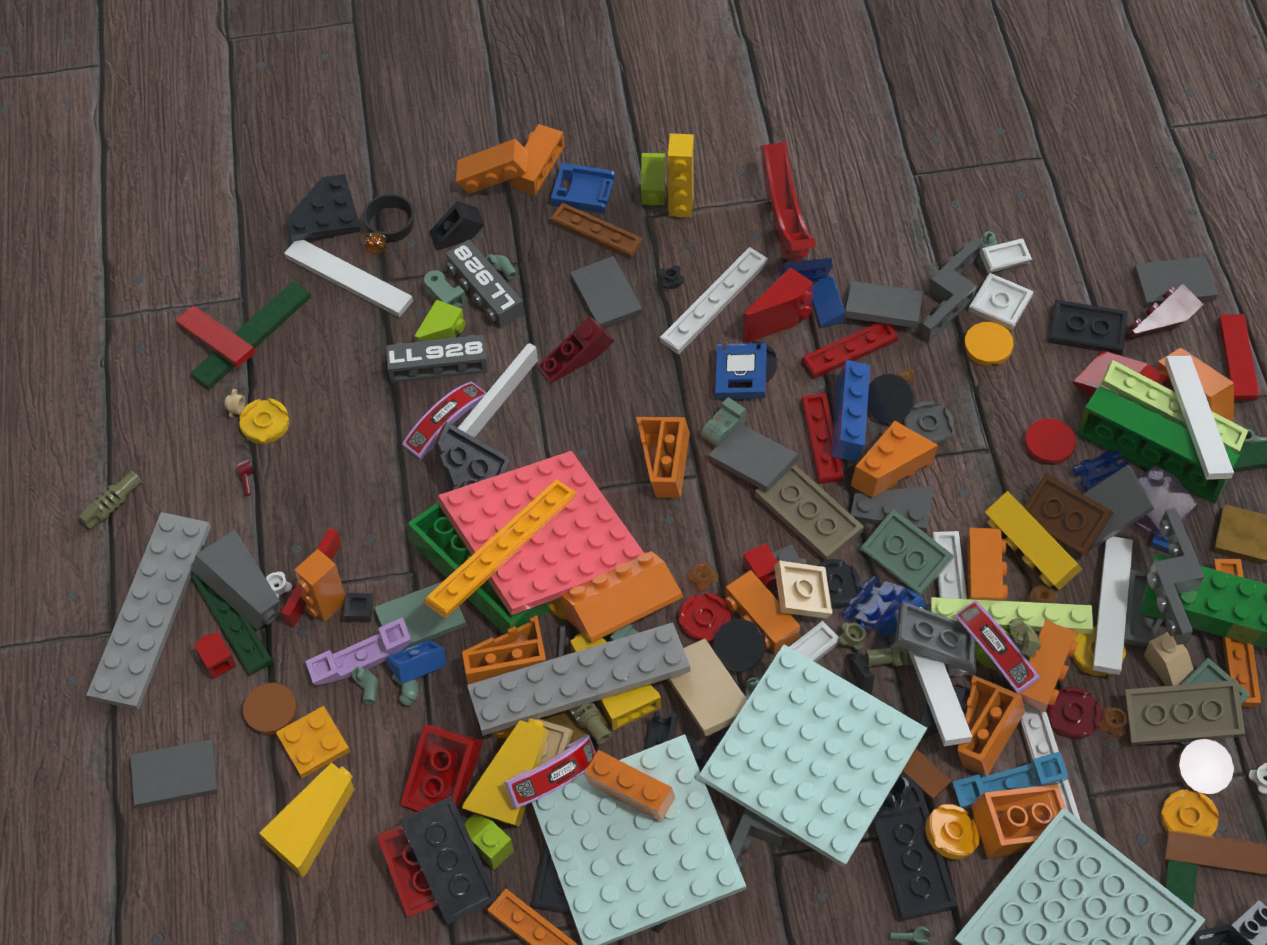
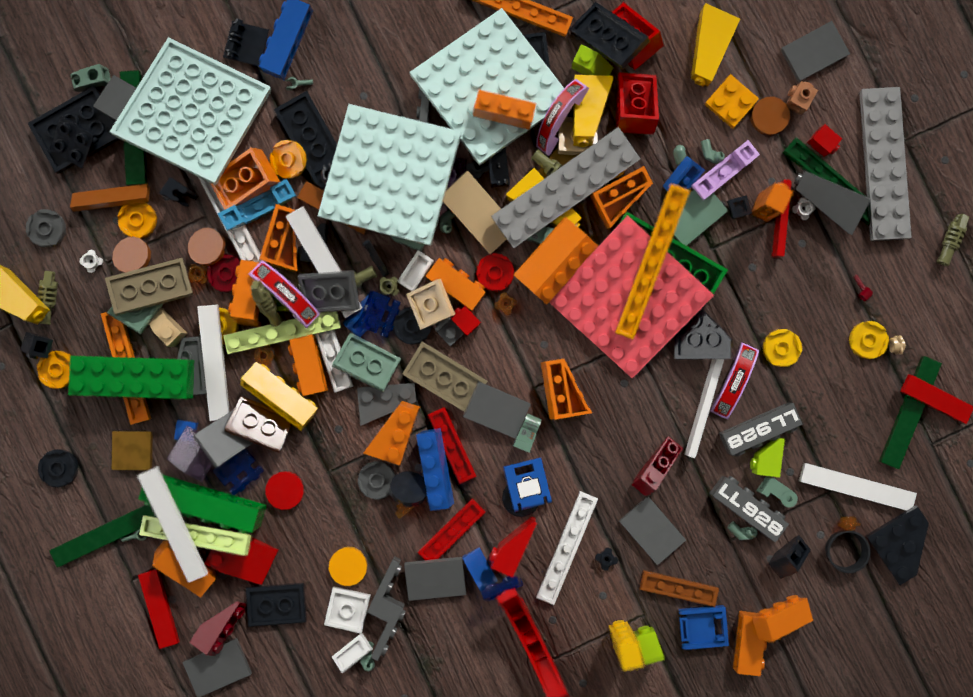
camera: 160 degrees right, 30 degrees up
black tile [713,619,766,673] -> none
dark grey bracket [1147,508,1205,645] -> none
none -> black hinge [159,177,198,207]
none -> tile [188,228,226,266]
none -> yellow tile [763,329,802,367]
none -> nougat brick [786,81,818,115]

